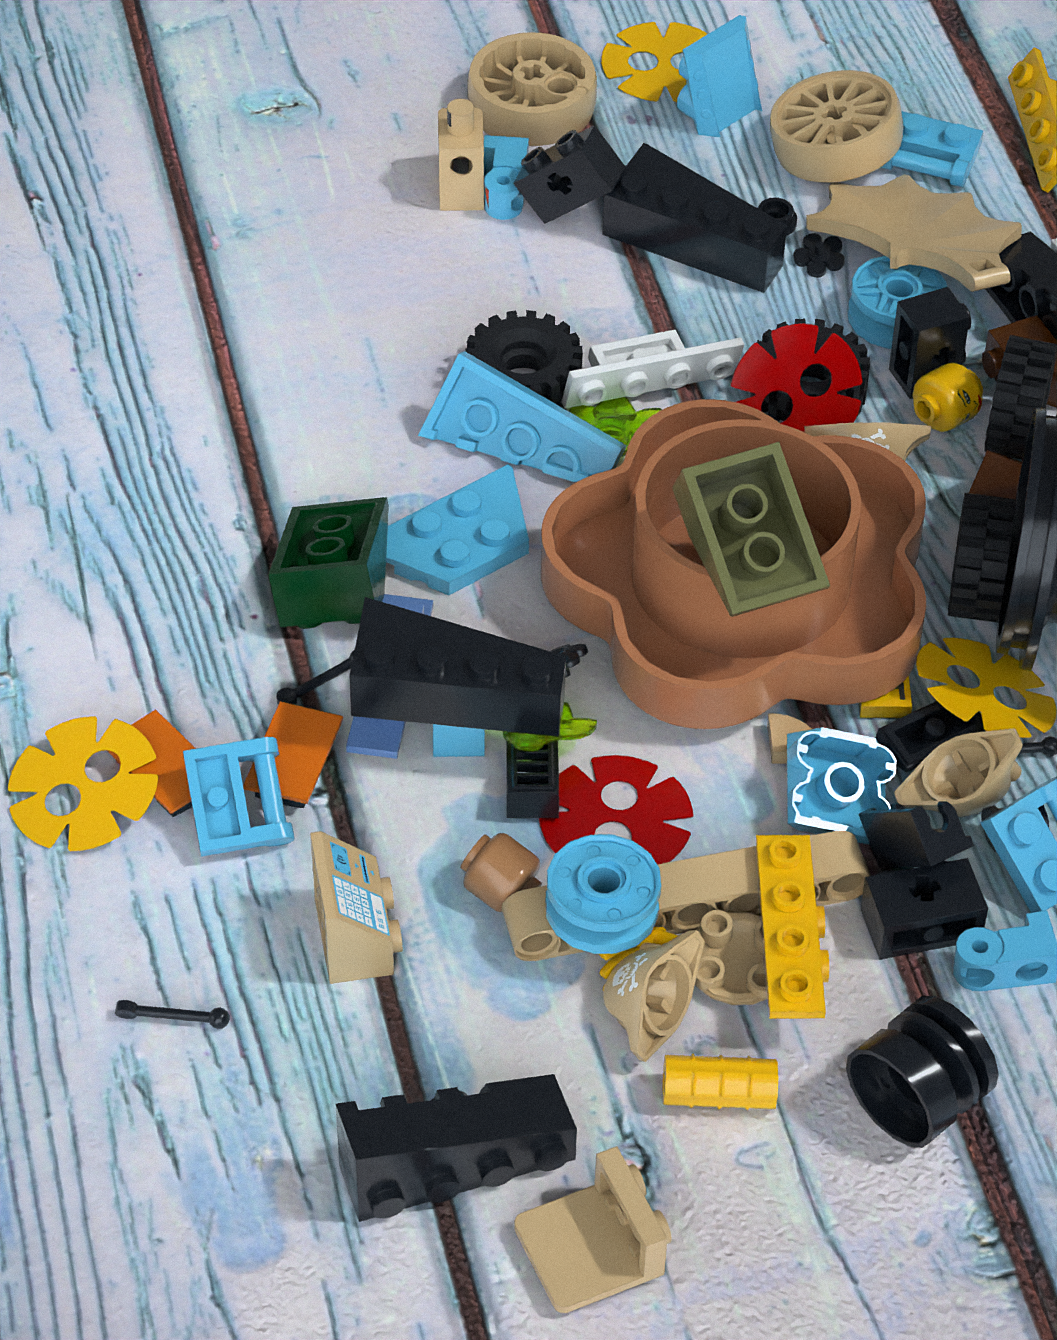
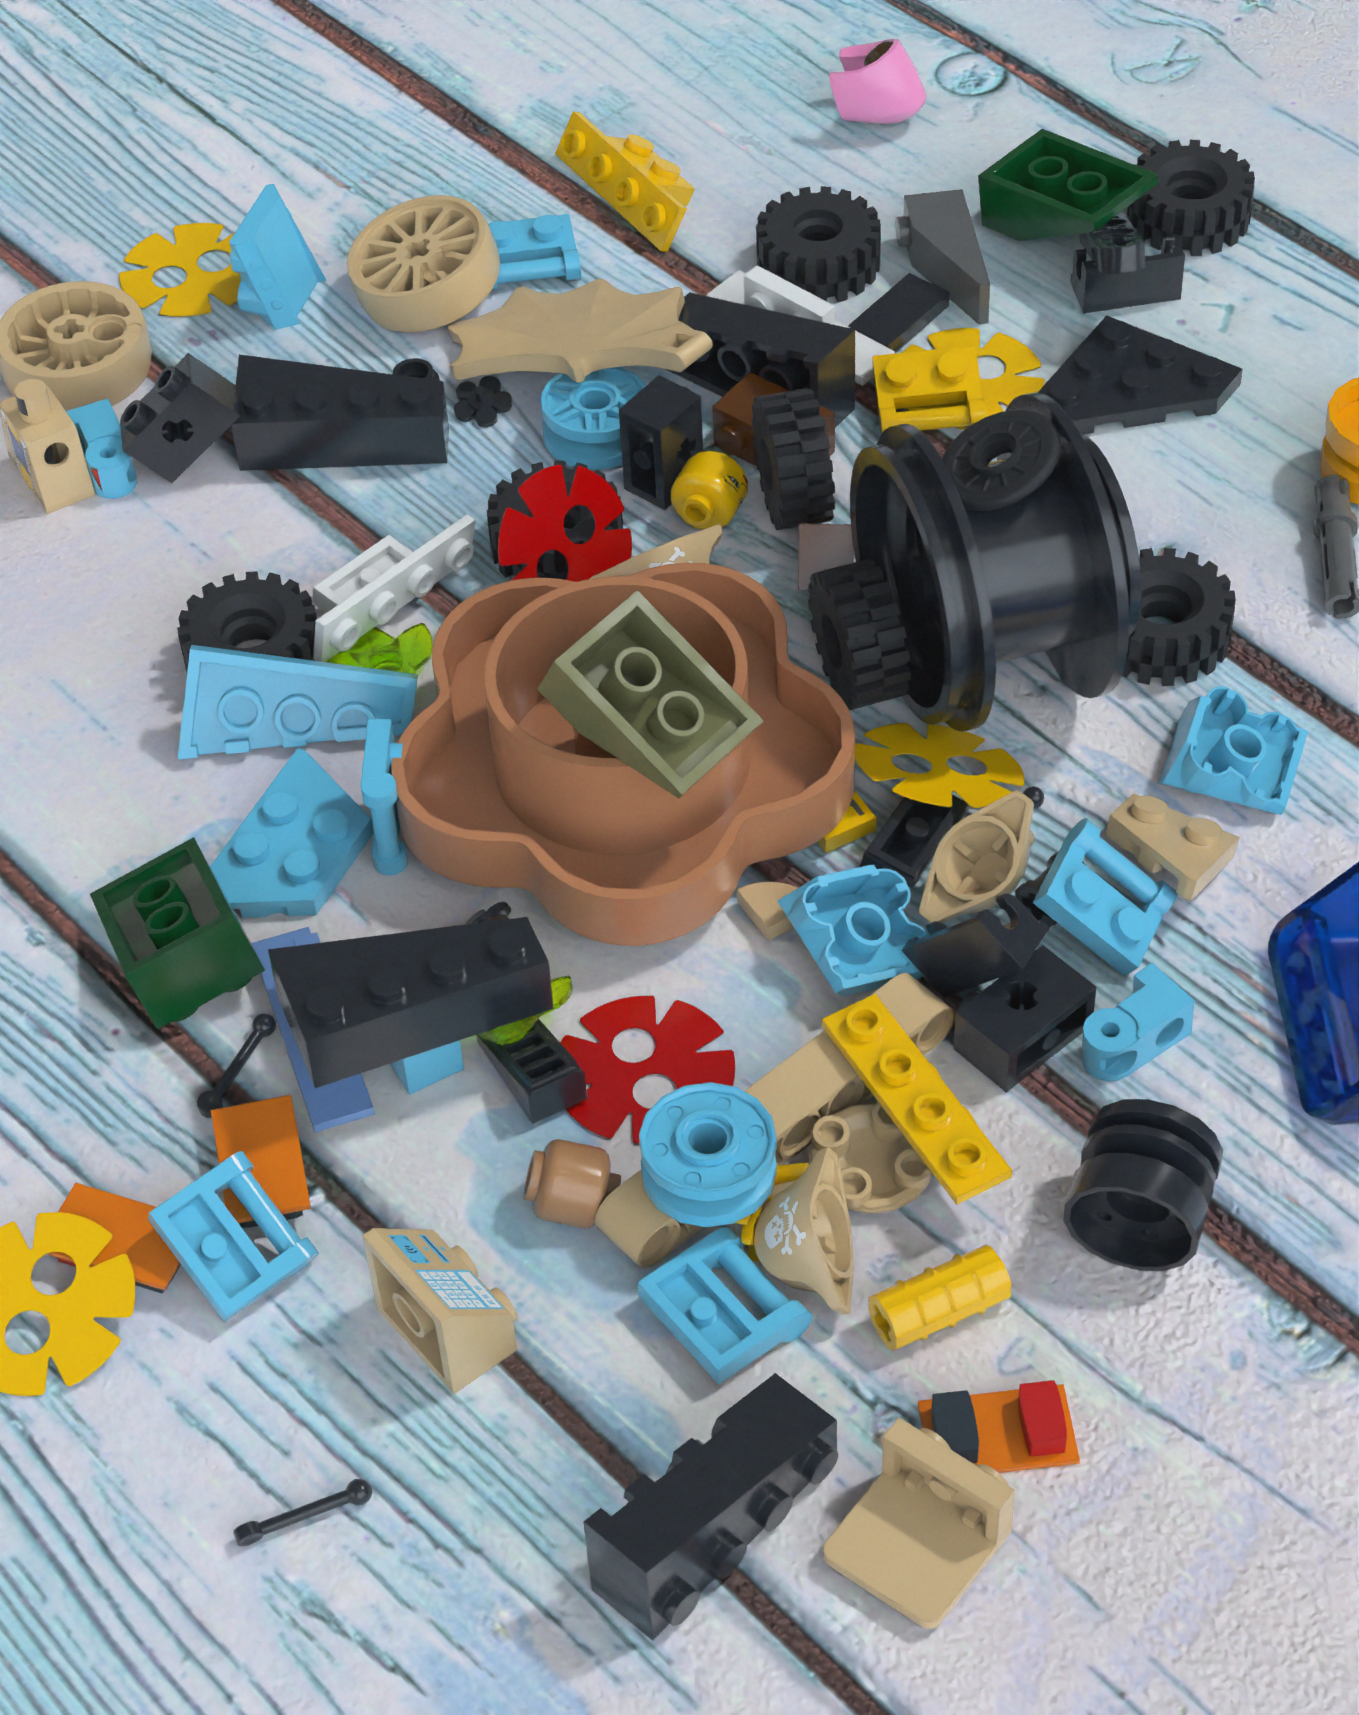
camera: 25 degrees left, 0 degrees up
none -> medium azure plate [361,719,408,876]
none -> medium azure plate [637,1226,812,1385]
none -> piece [918,1380,1080,1473]

